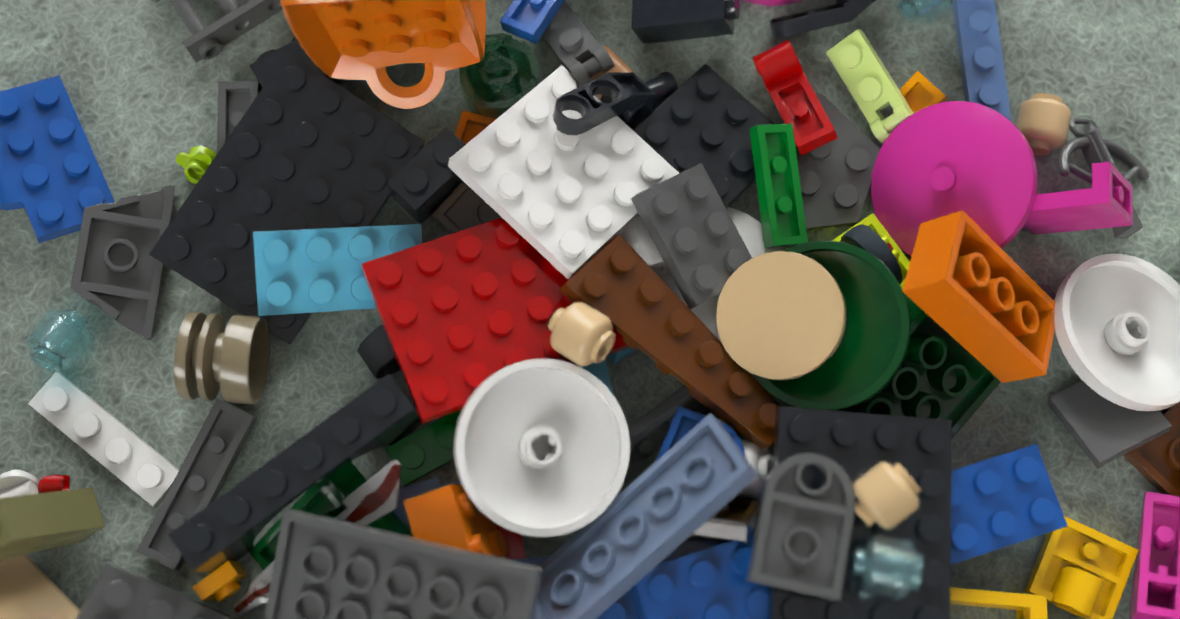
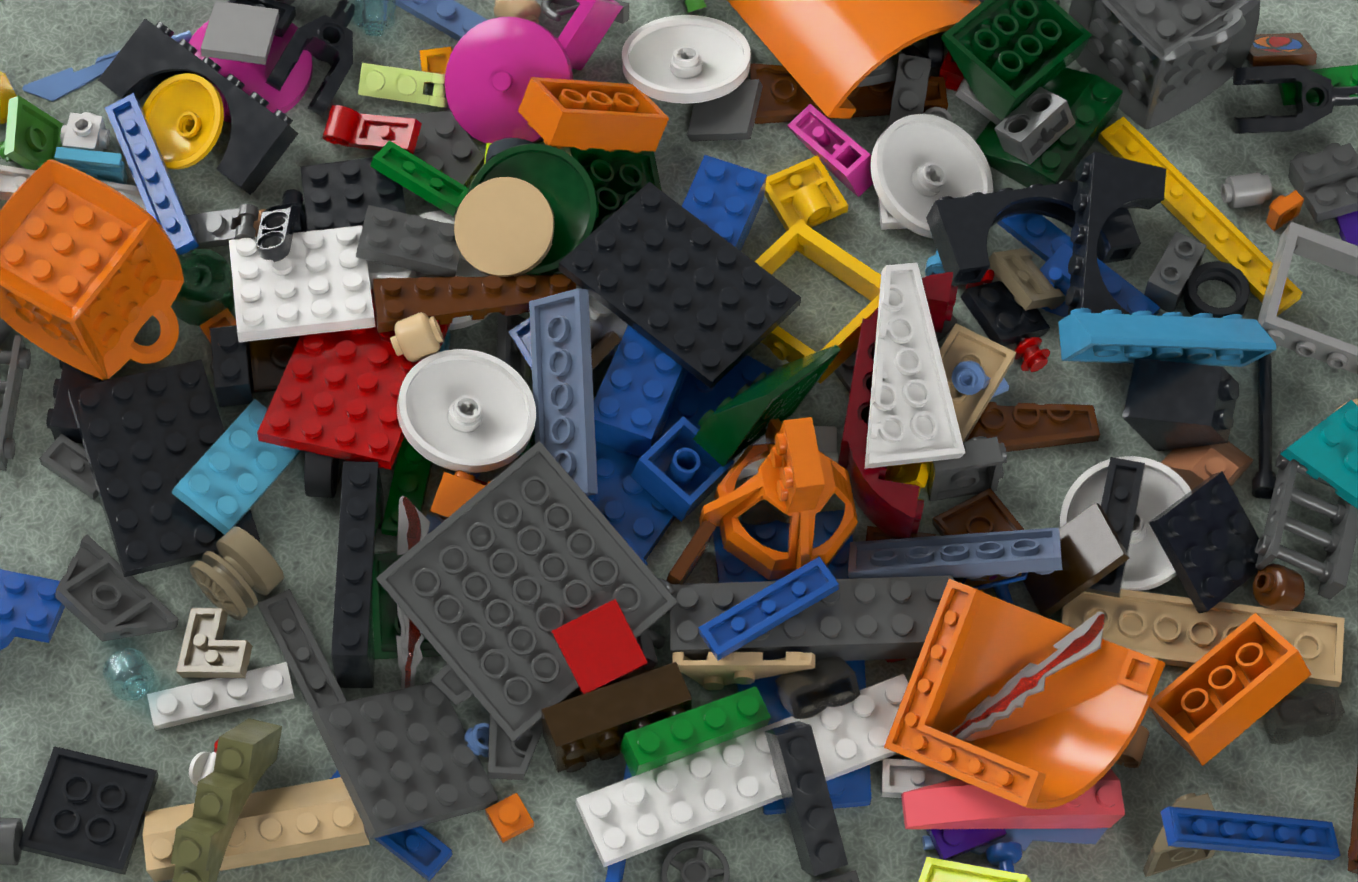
camera: 50 degrees left, 15 degrees down
lime plate [175,146,217,184] -> none
light orange plate [192,560,247,603] -> none
dark grey plate [746,453,855,601] -> none
tan head [853,462,922,530] -> none
clear light blue head [853,534,923,600] -> none
none -> plate [176,608,253,678]

